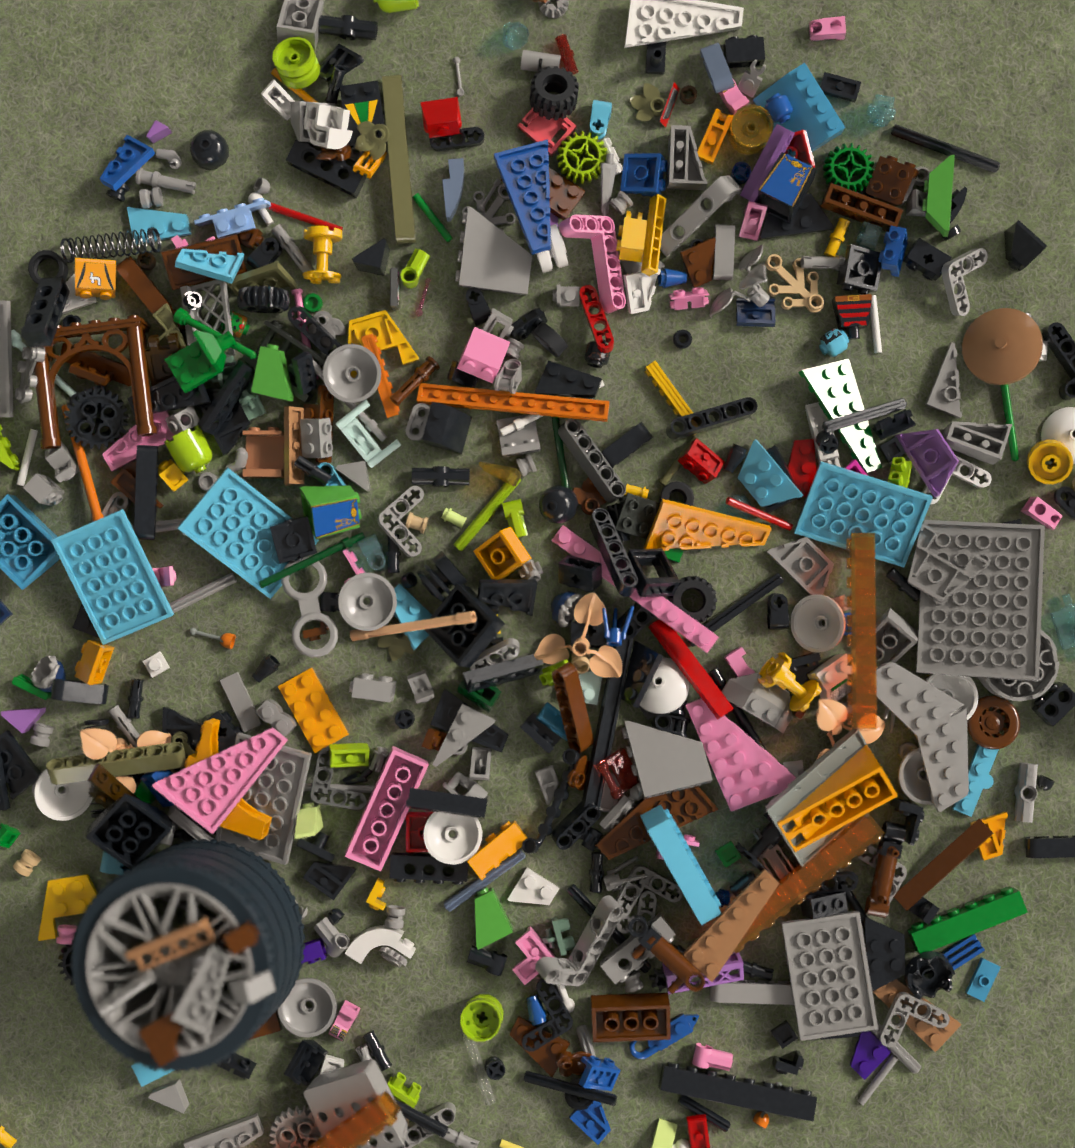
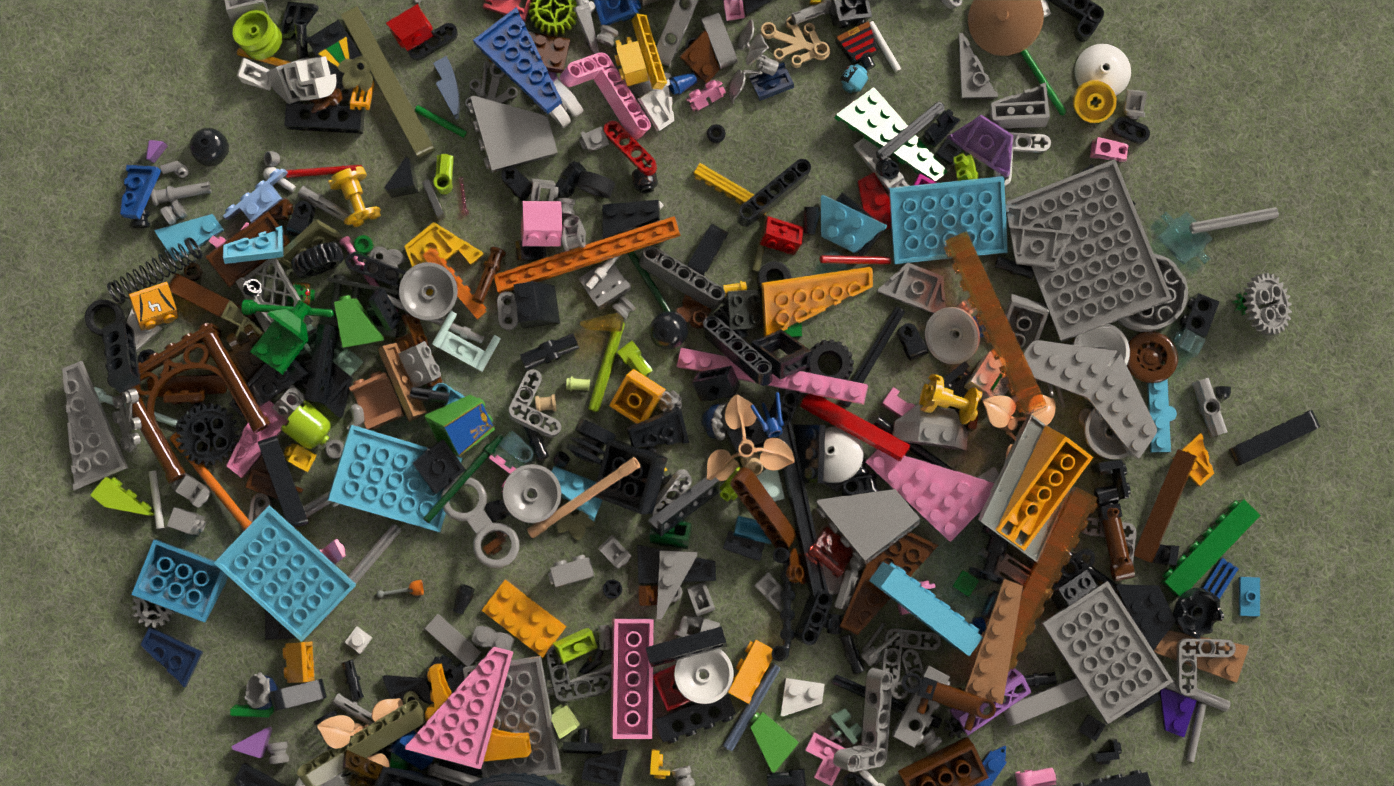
camera: 30 degrees left, 5 degrees down
light grey slope [335,461,371,492] -> none
none -> clear light blue brick [1173,329,1206,359]

